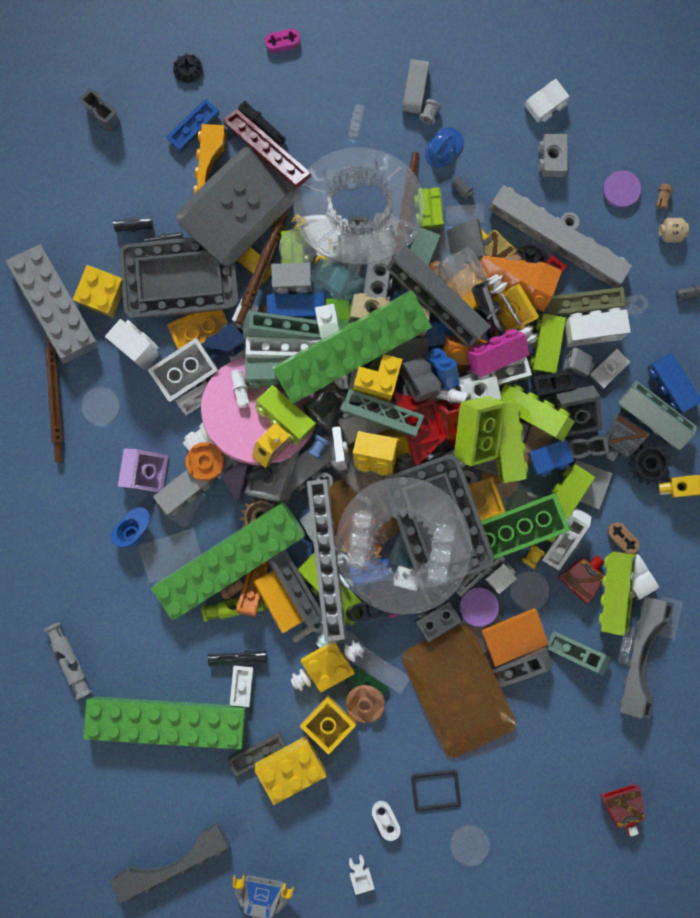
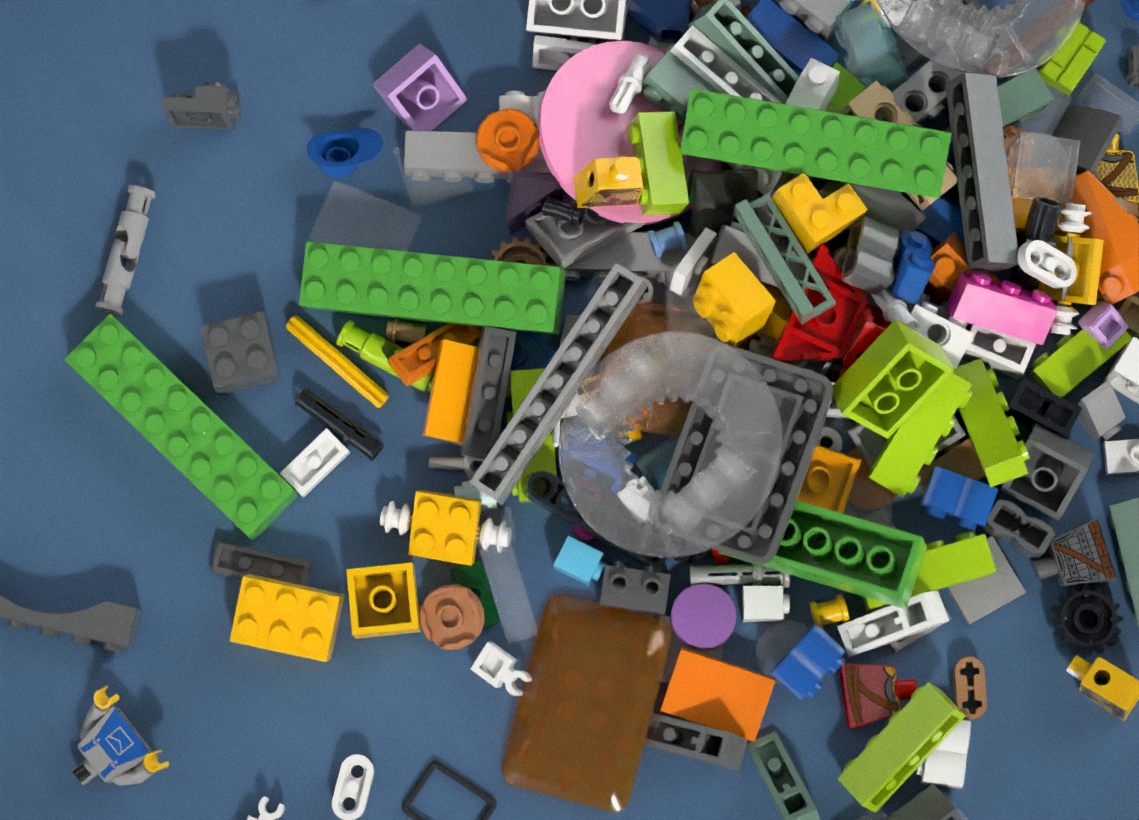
camera: 40 degrees right, 5 degrees down
none -> dark grey plate [162,82,241,129]
none -> dark grey brick [200,311,282,395]
none -> yellow axle [286,315,389,408]
none -> white plate [471,642,532,696]
none -> medium azure brick [553,536,606,586]
none -> blue brick [770,624,845,700]
none -> white plate [1017,240,1077,288]
none -> lavender slope [1078,301,1129,350]

